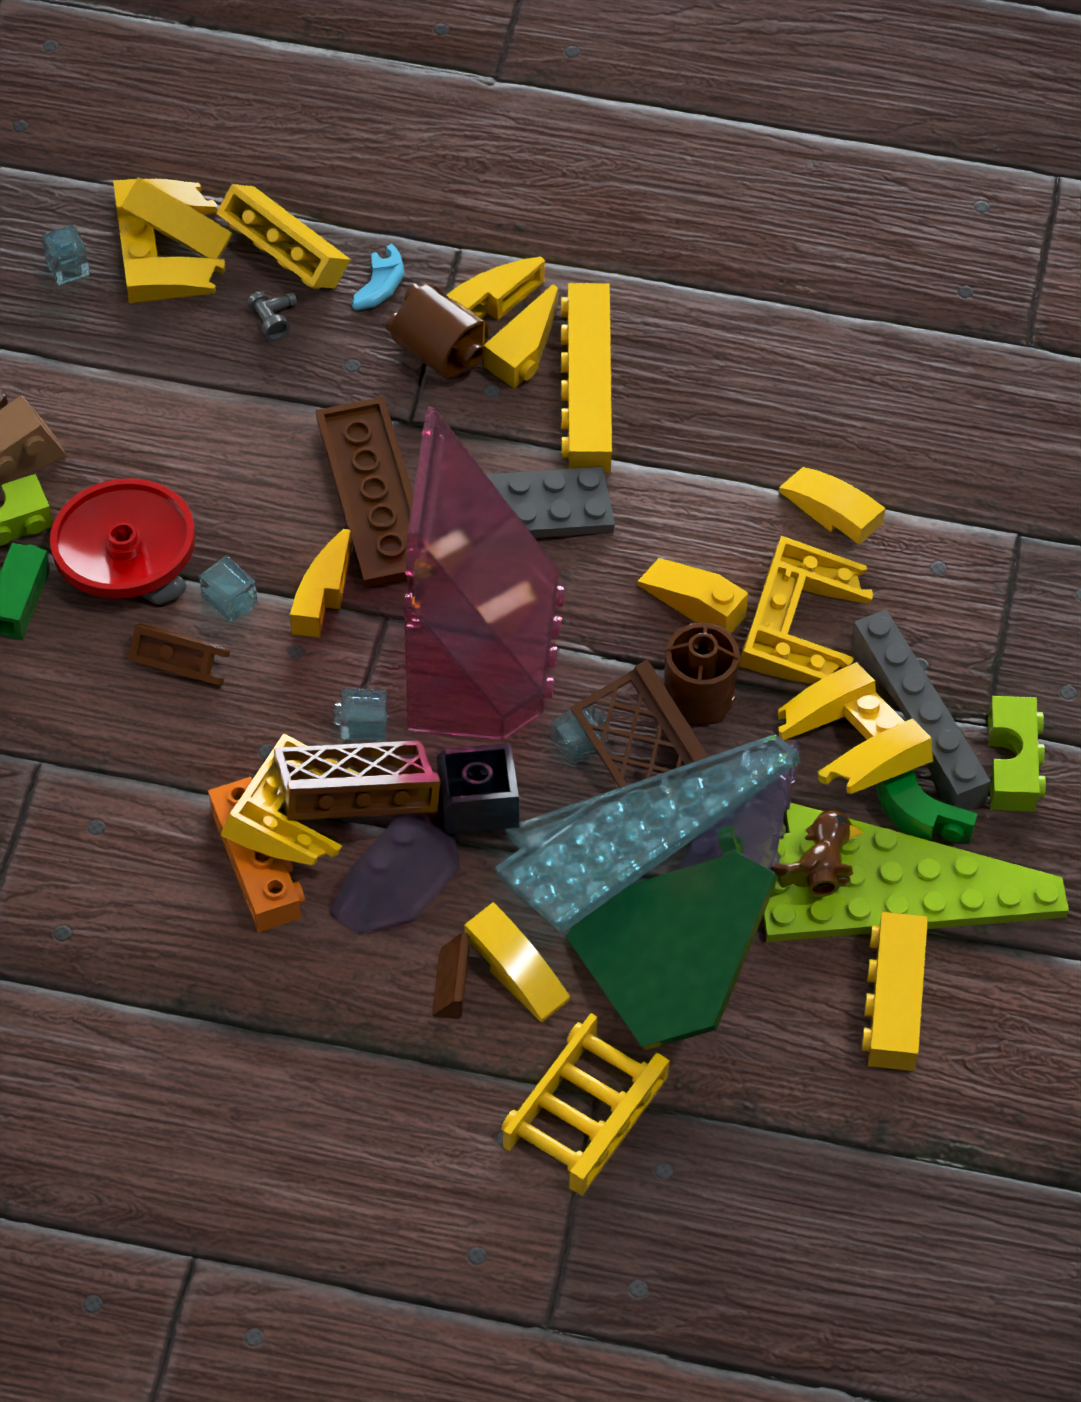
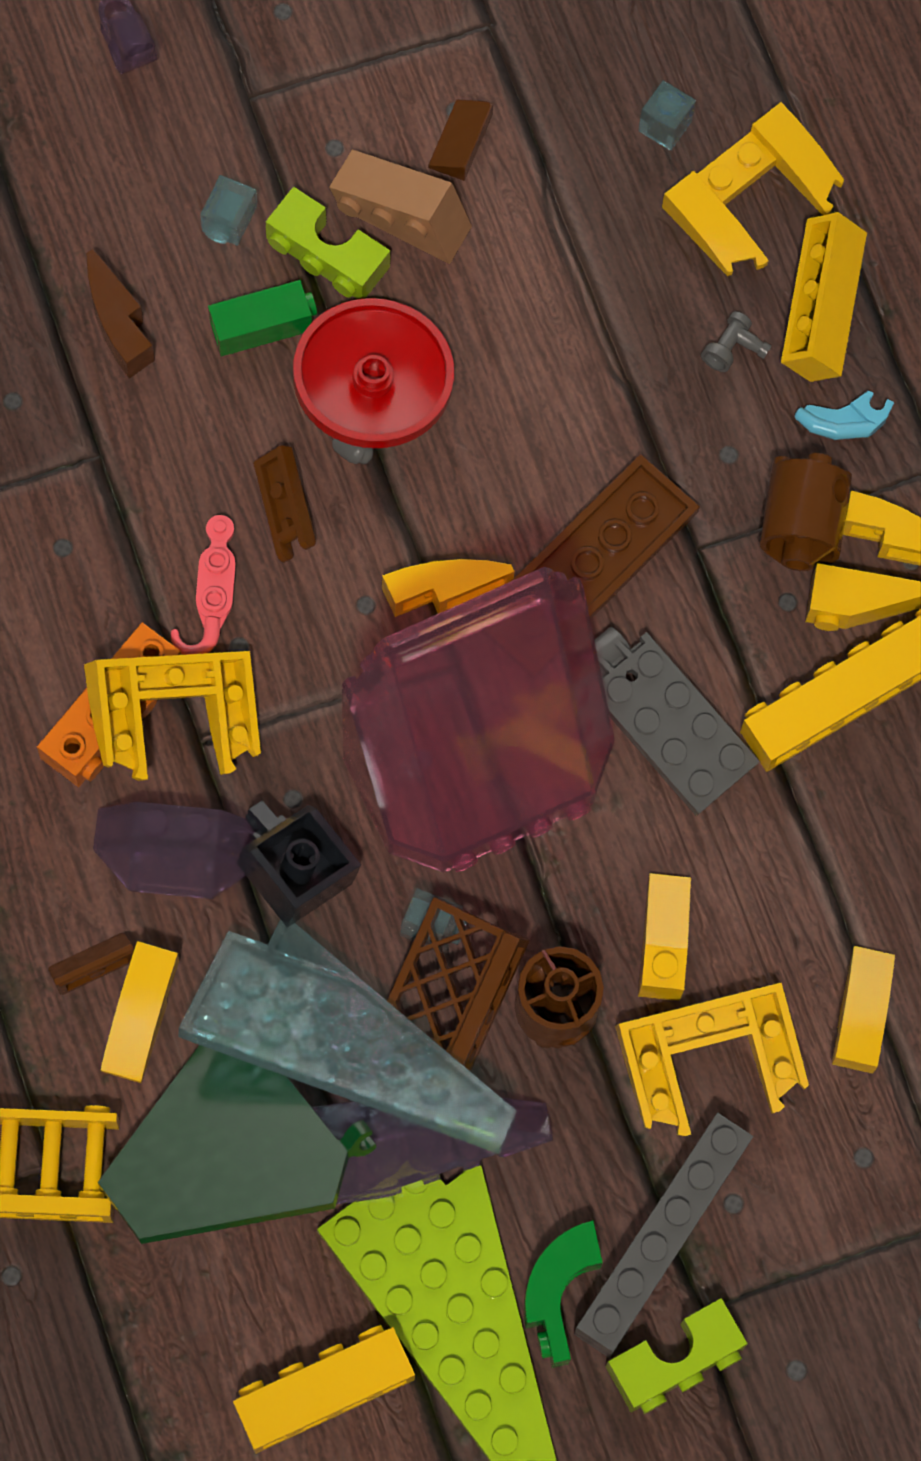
camera: 55 degrees right, 15 degrees up
yellow slope [121,177,233,259] -> none
clear light blue brick [199,555,257,622] -> none
reddish brown fence [273,740,440,820] -> none
clear light blue brick [334,688,388,741] -> none
reddish brown animal [770,809,863,897] -> none
yellow wedge [778,662,933,794] -> none
none -> coral piece [171,515,236,655]

